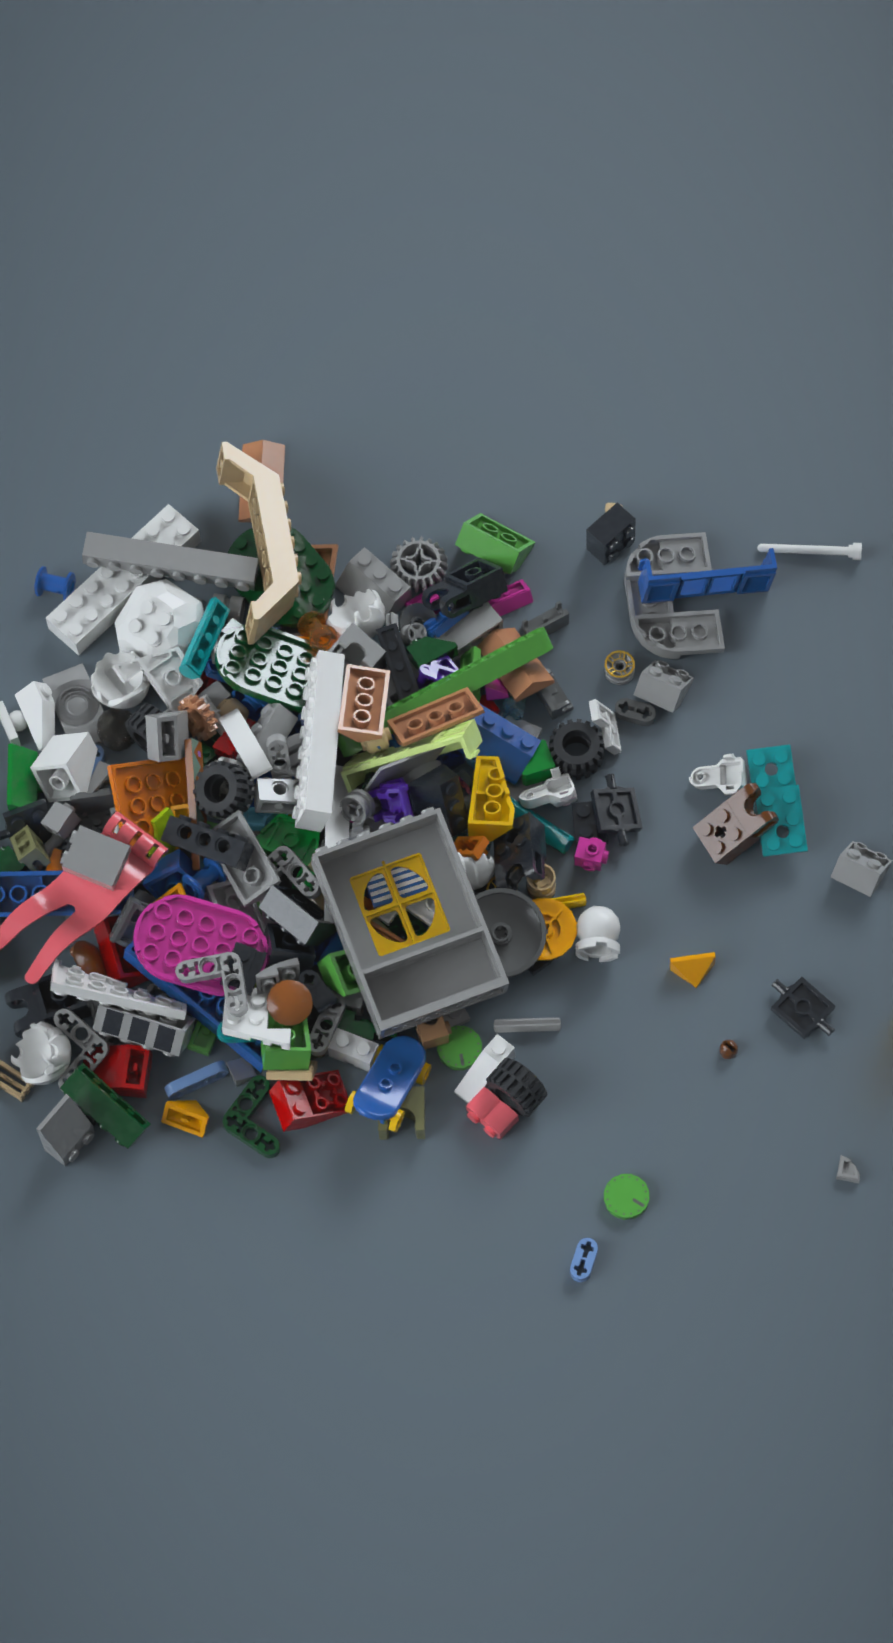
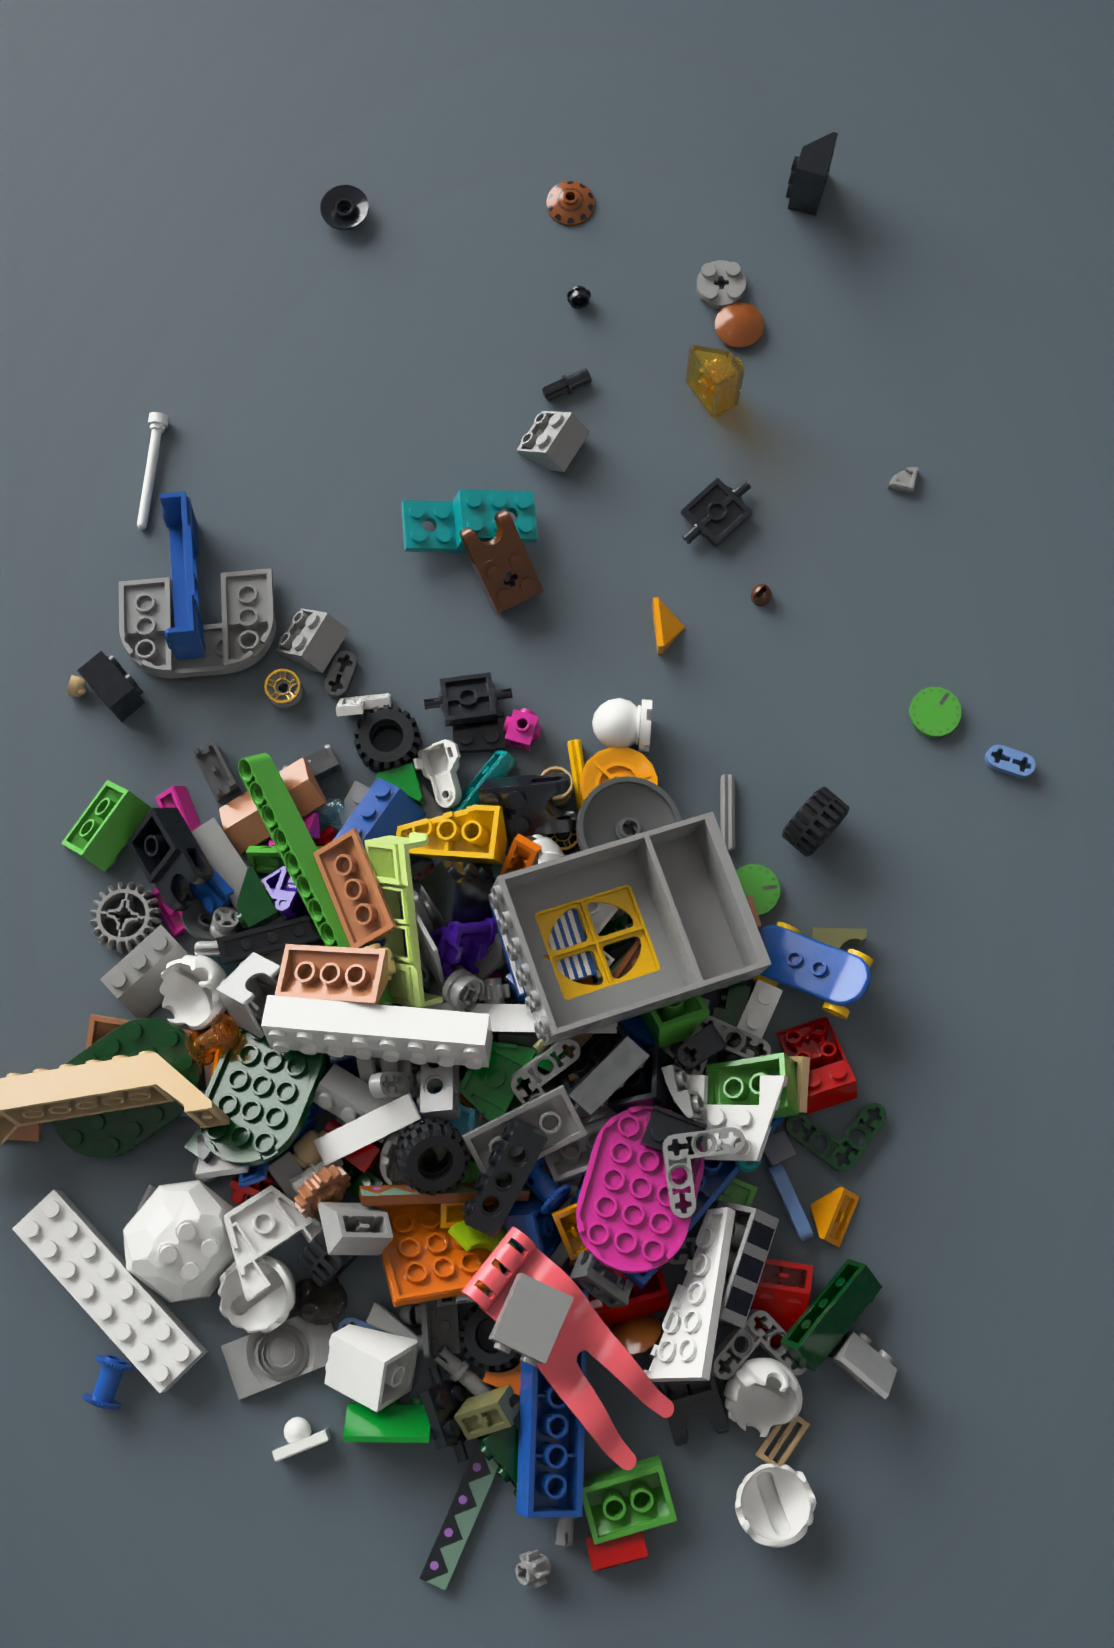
camera: 90 degrees left, 10 degrees up
white slope [15,681,55,751] -> none
light grey brick [41,801,80,840] -> none
light grey brick [82,532,259,591] -> none
teal brick [179,597,230,679] -> none
light grey wheel [212,593,245,624] -> none
dark orange dish [267,980,312,1026] -> none
white slope [454,1034,515,1103] -> none
coral brick [466,1087,519,1140] -> none
white piece [689,753,747,795] -> none

